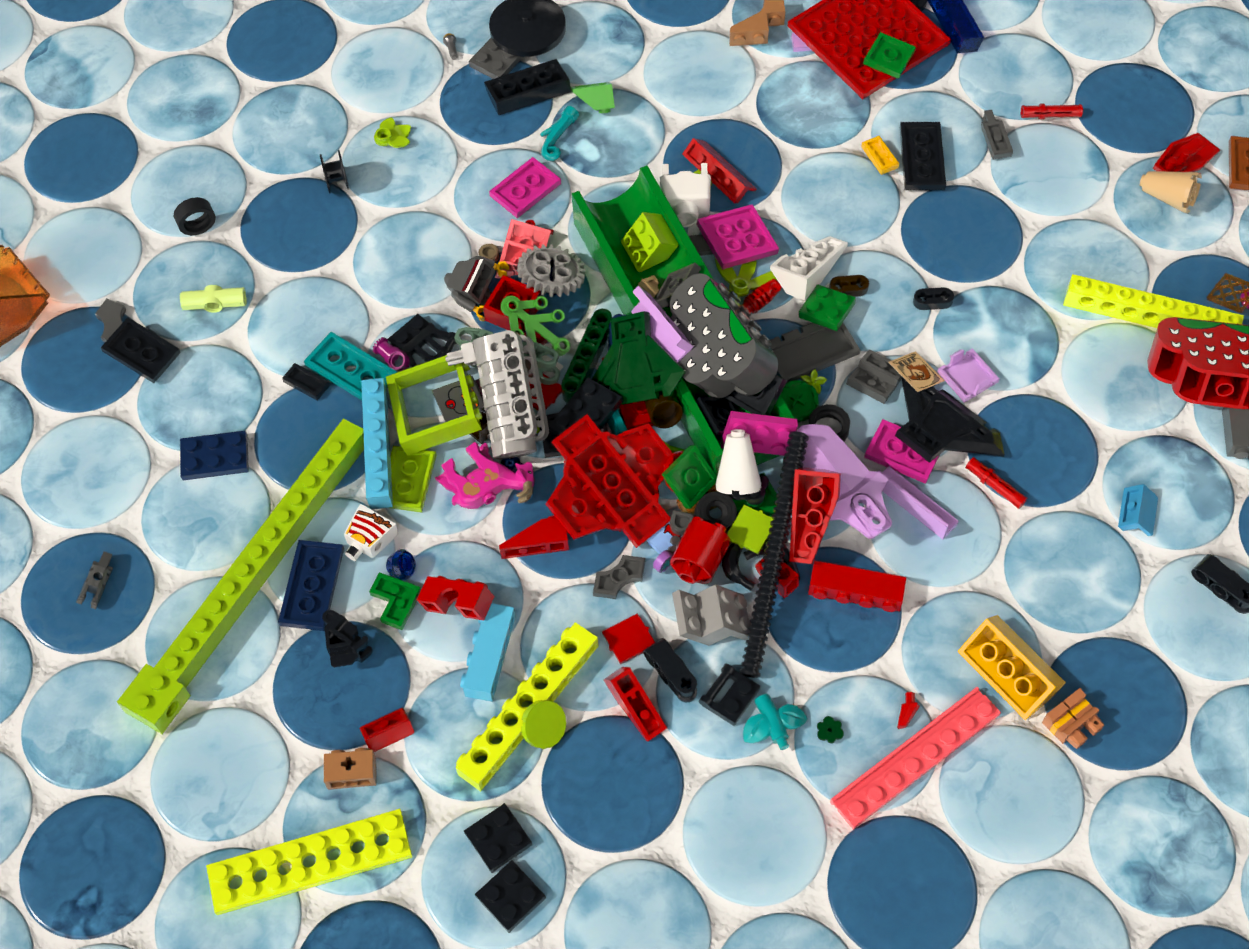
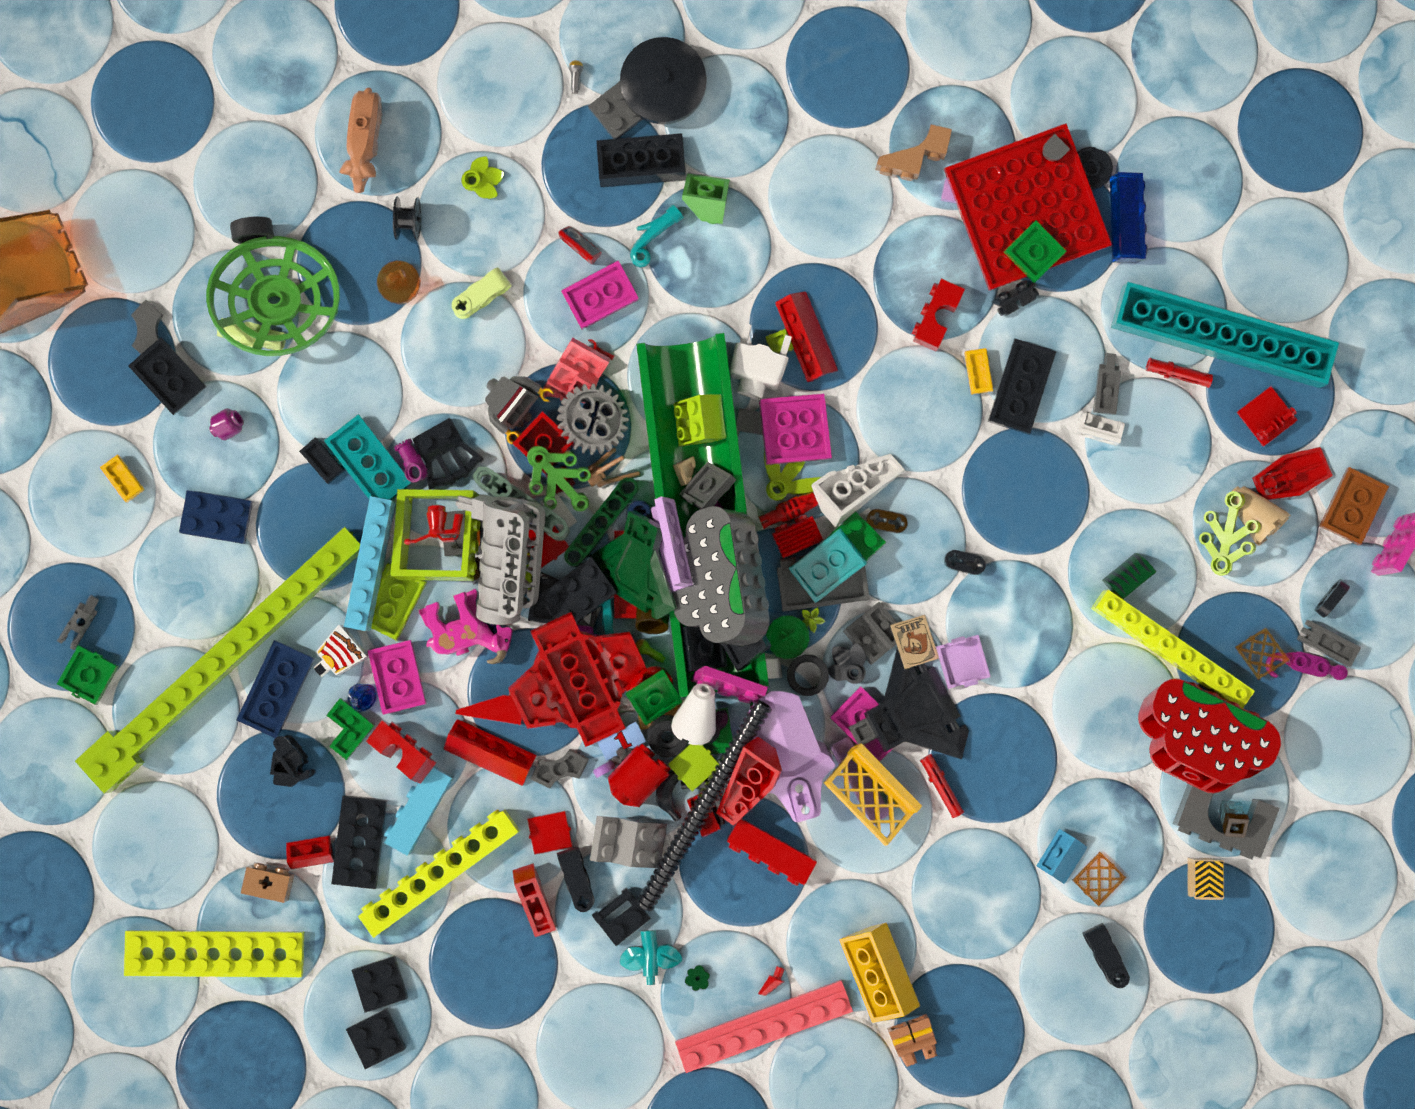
camera: 15 degrees right, 25 degrees up
dark tan tile [478,244,500,263] -> none
lime tile [521,700,566,749] -> none
dark grey tile [670,510,695,536] -> none
none -> green plate [57,645,119,705]
none -> yellow plate [100,454,145,503]
none -> bright green dish [206,236,340,356]
none -> magenta head [209,408,244,441]
none -> black plate [331,795,388,889]
none -> nougat animal [339,88,382,193]
none -> dark pink plate [368,640,427,715]
none -> clear orange tile [377,260,421,305]
none -> red piece [404,505,464,545]
none -> red panel [444,719,537,786]
none -> yellowish green piece [452,267,512,319]
none -> slope [558,226,602,265]
none -> medium nougat plant [584,448,641,488]
none -> red brick [772,514,823,559]
none -> teal tile [789,528,868,603]
none -> yellow fence [824,743,922,846]
none -> black plate [828,643,866,684]
none -> dark grey tile [848,718,877,745]
none -> red arch [911,278,965,352]
none -> black hinge [991,280,1039,316]
none -> clear orange window [1072,852,1126,906]
none -> white hinge [1074,411,1125,446]
none -> dark green brick [1102,553,1157,599]
none -> teal brick [1111,282,1339,388]
none -> plant [1199,491,1261,576]
none -> red hinge [1236,386,1298,447]

